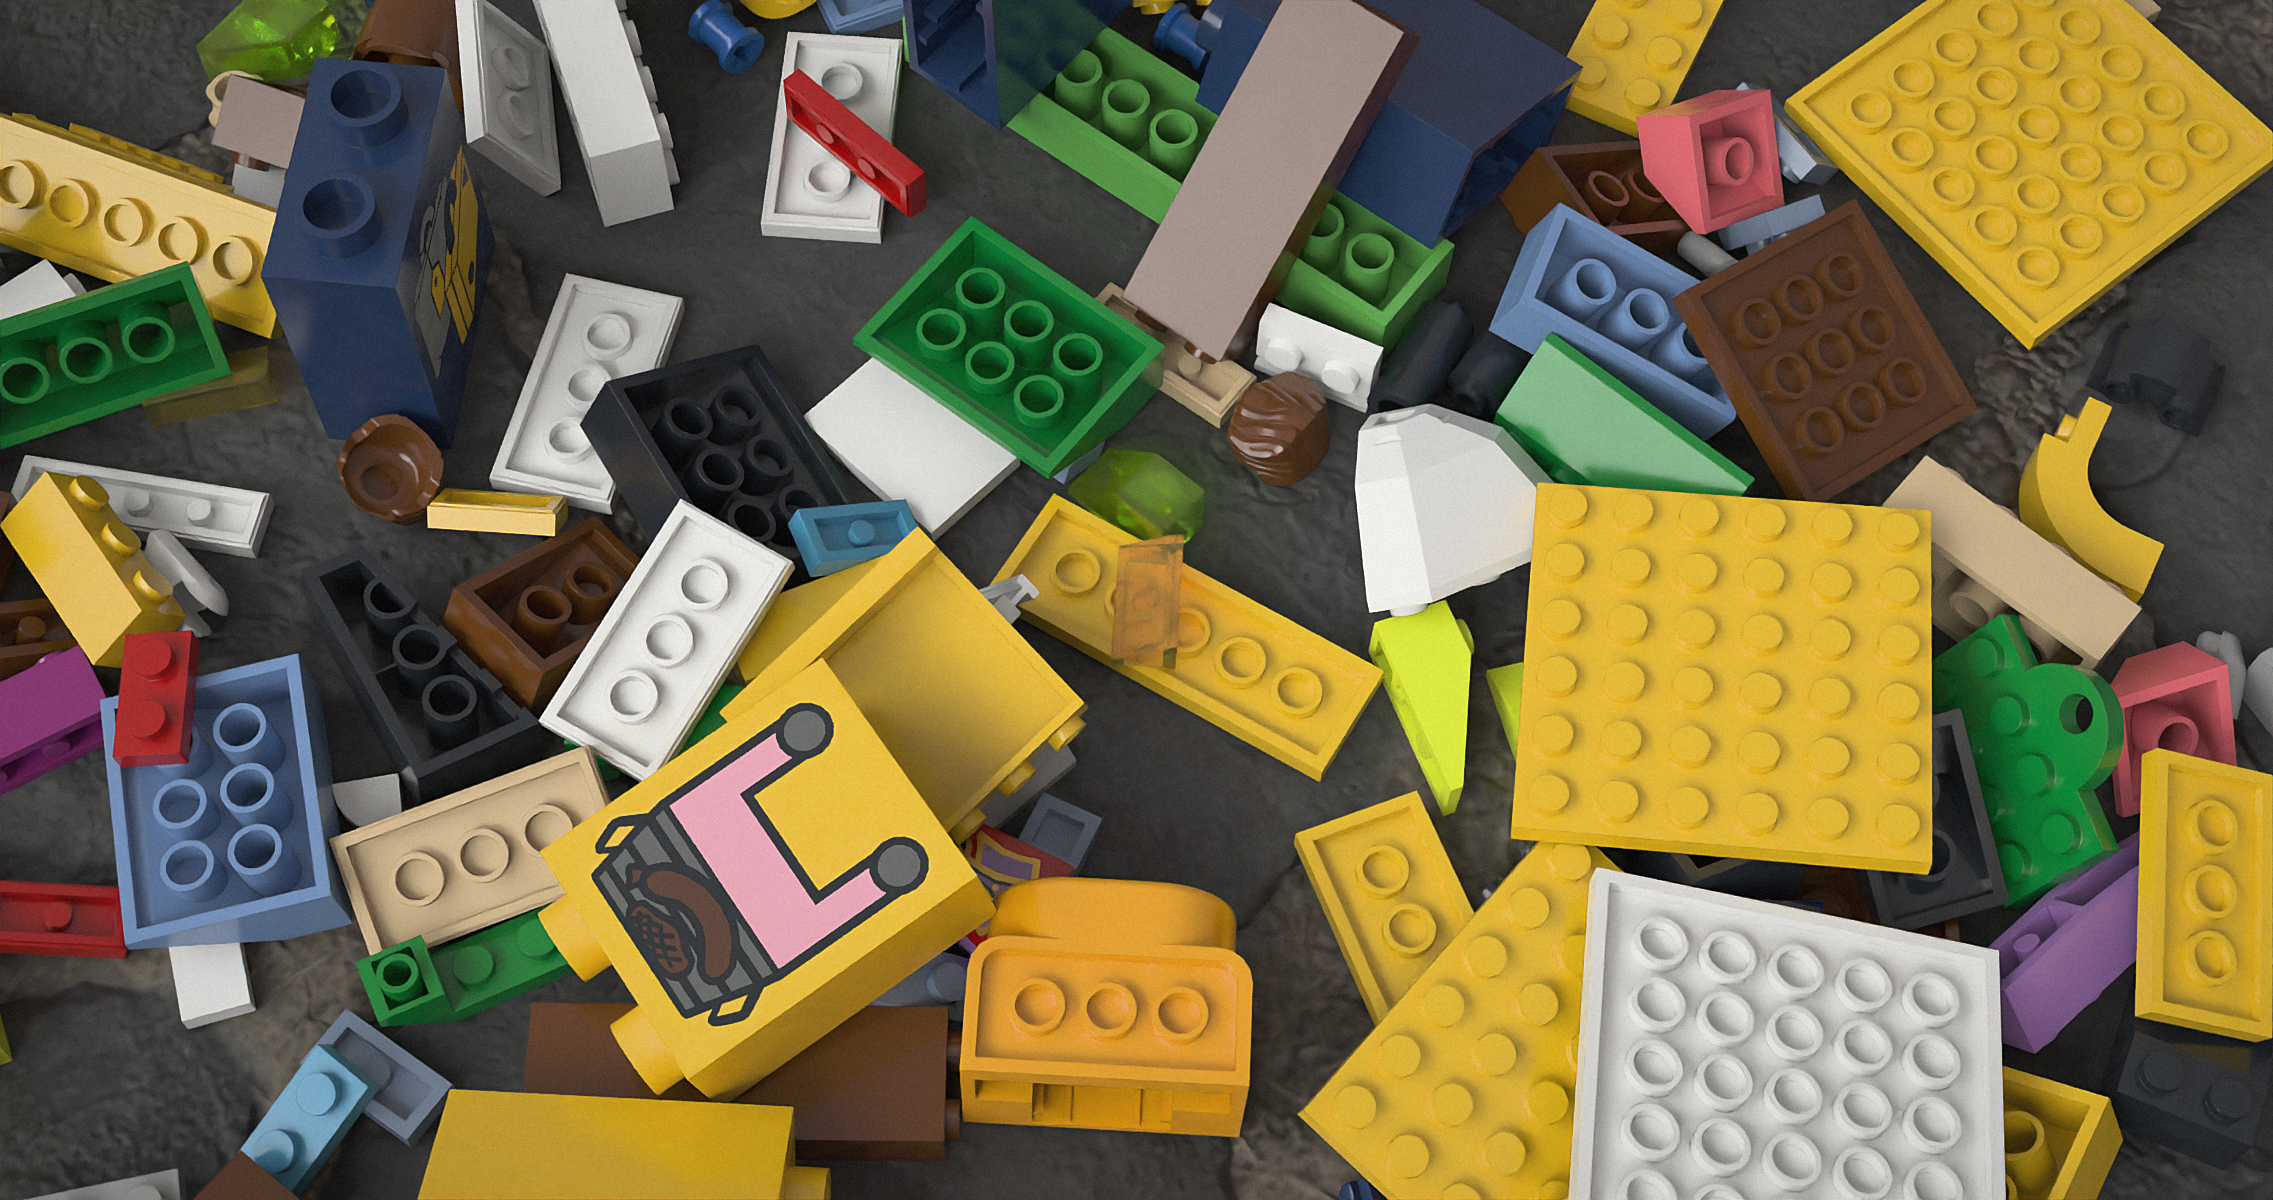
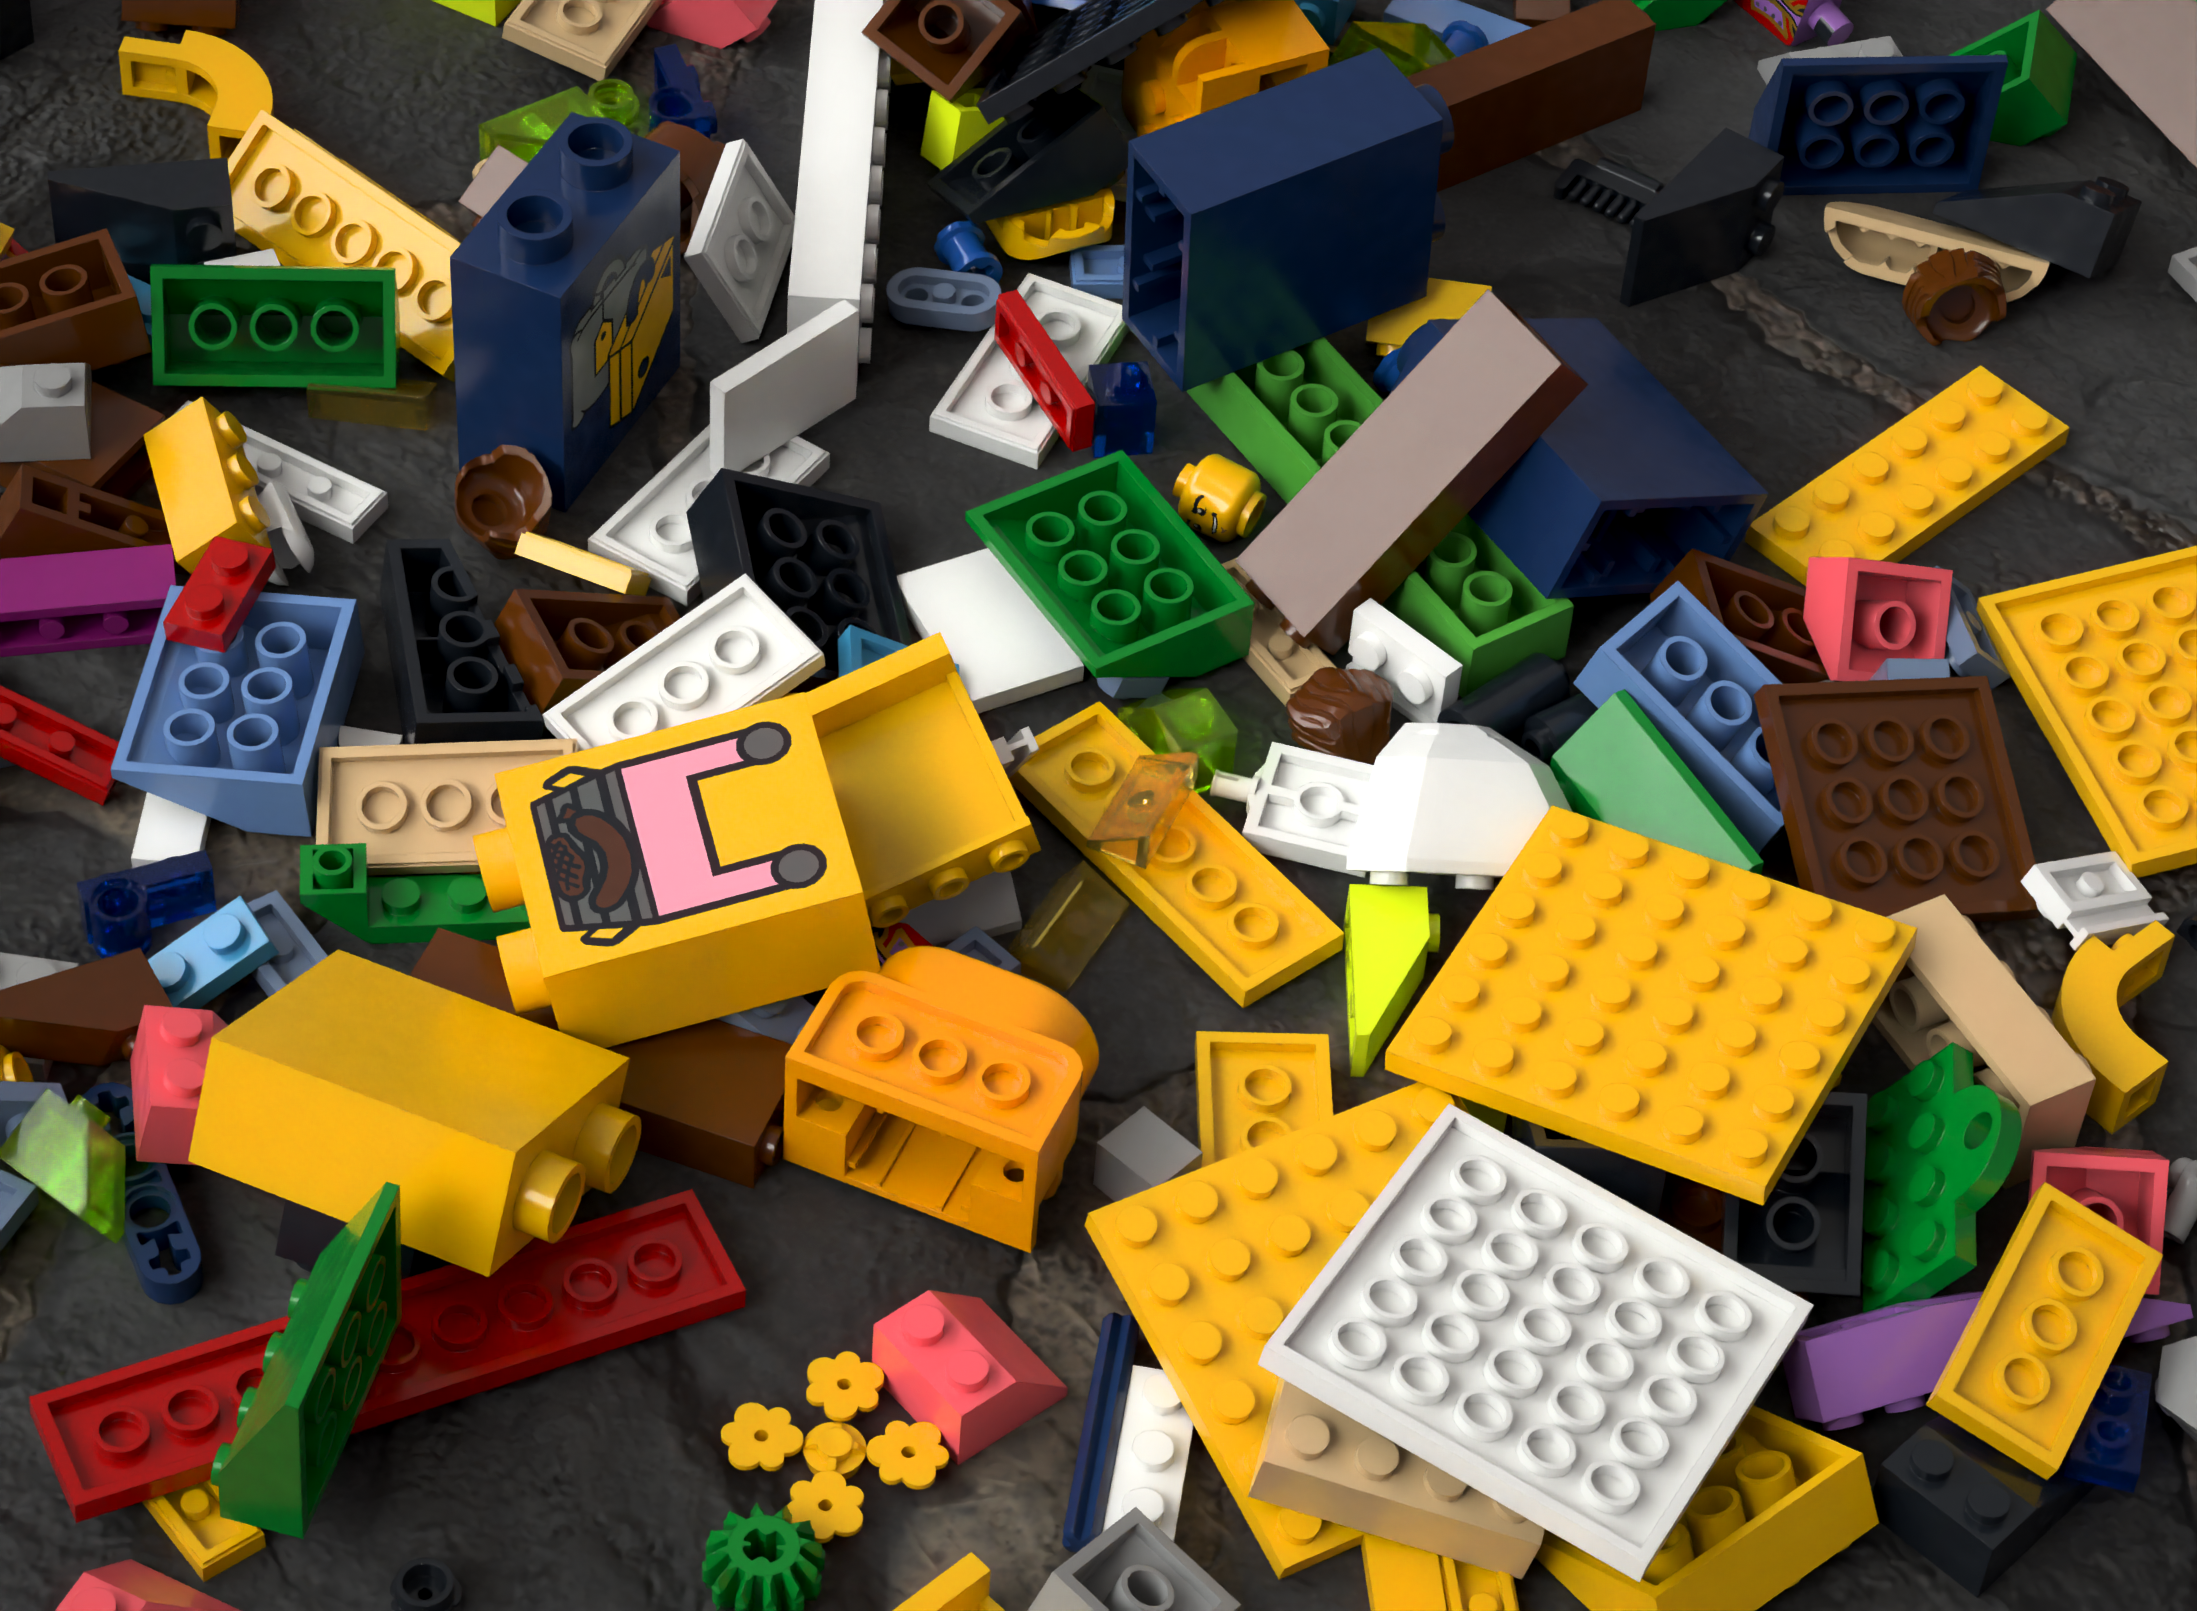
camera: 20 degrees right, 15 degrees down
none -> clear blue plate [77,850,217,959]
none -> white tile [710,299,859,475]
none -> sand blue plate [886,267,1001,332]
none -> clear yellow slope [1006,860,1130,992]
none -> clear blue brick [1087,361,1157,458]
none -> light grey brick [1093,1106,1203,1202]
none -> yellow head [1172,454,1267,543]
none -> white plate [1210,742,1374,878]
none -> white plate [2020,851,2169,951]

